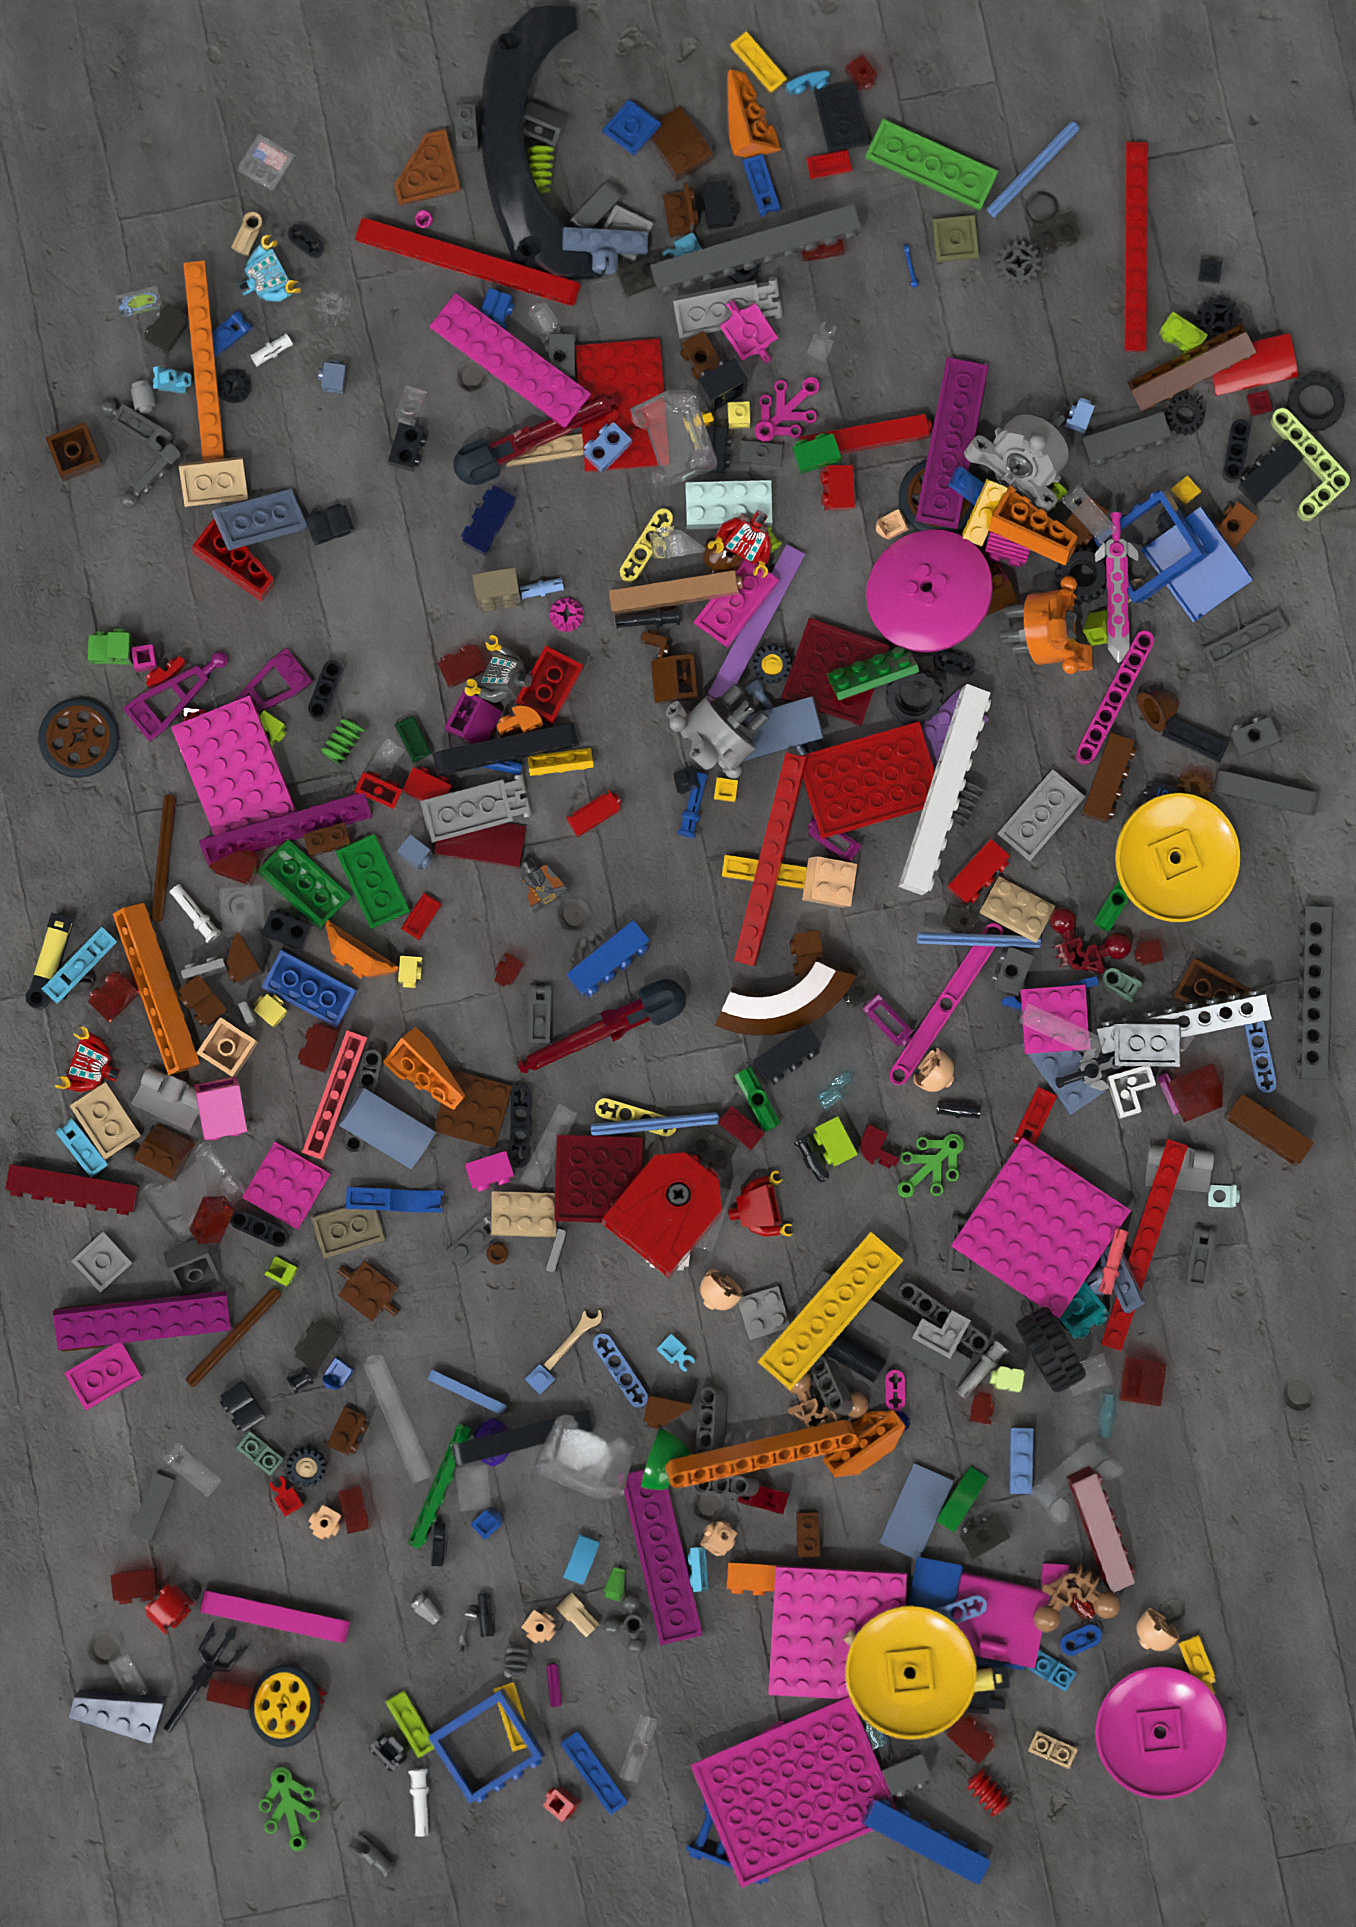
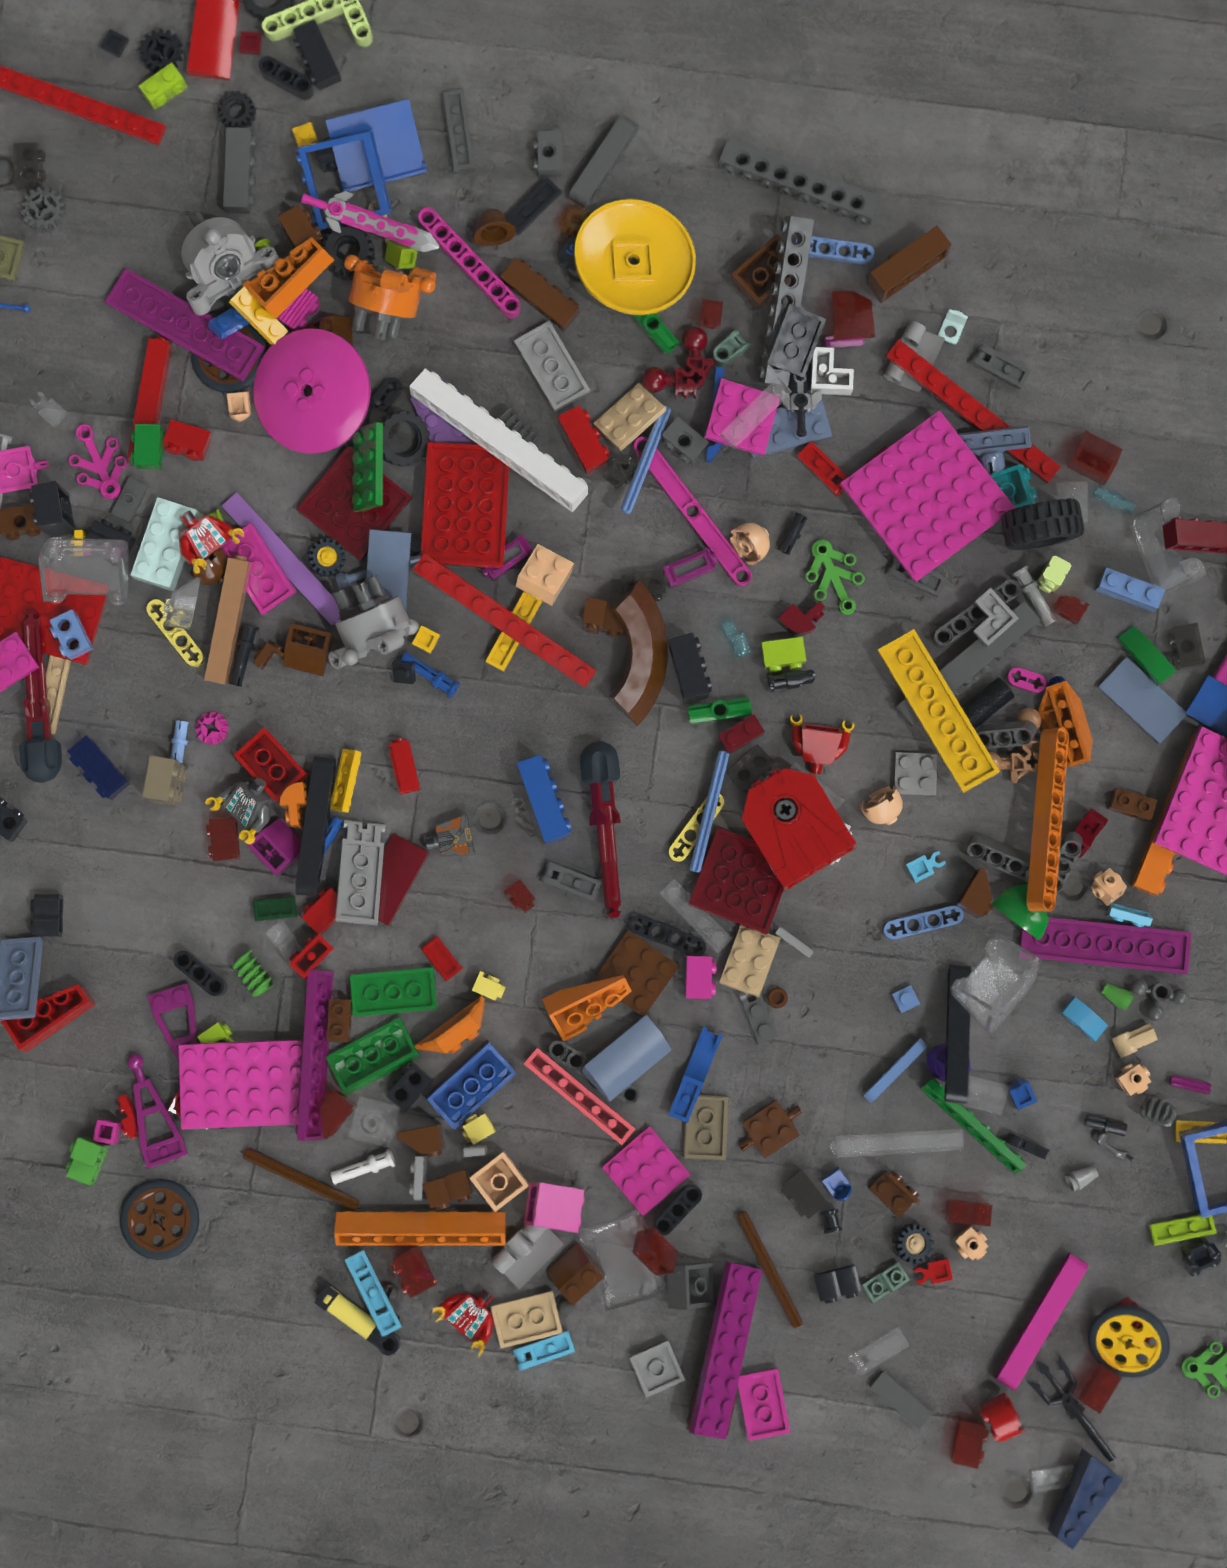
camera: 65 degrees left, 0 degrees up
dark red brick [5,1164,139,1216] -> none
lime panel [264,1257,298,1287] -> none
clear red brick [298,1023,340,1074] -> none
sand blue brick [397,835,432,871] -> none
tan piece [544,1310,602,1370] -> none
light yellow brick [728,402,750,429] -> none
clear plate [1061,485,1118,544] -> none
light blue brick [1064,398,1095,434] -> none
coral pin [1099,1229,1129,1295] -> none
reddish brown brick [1127,323,1256,411] -> none
dark orange brick [1215,502,1258,550] -> none

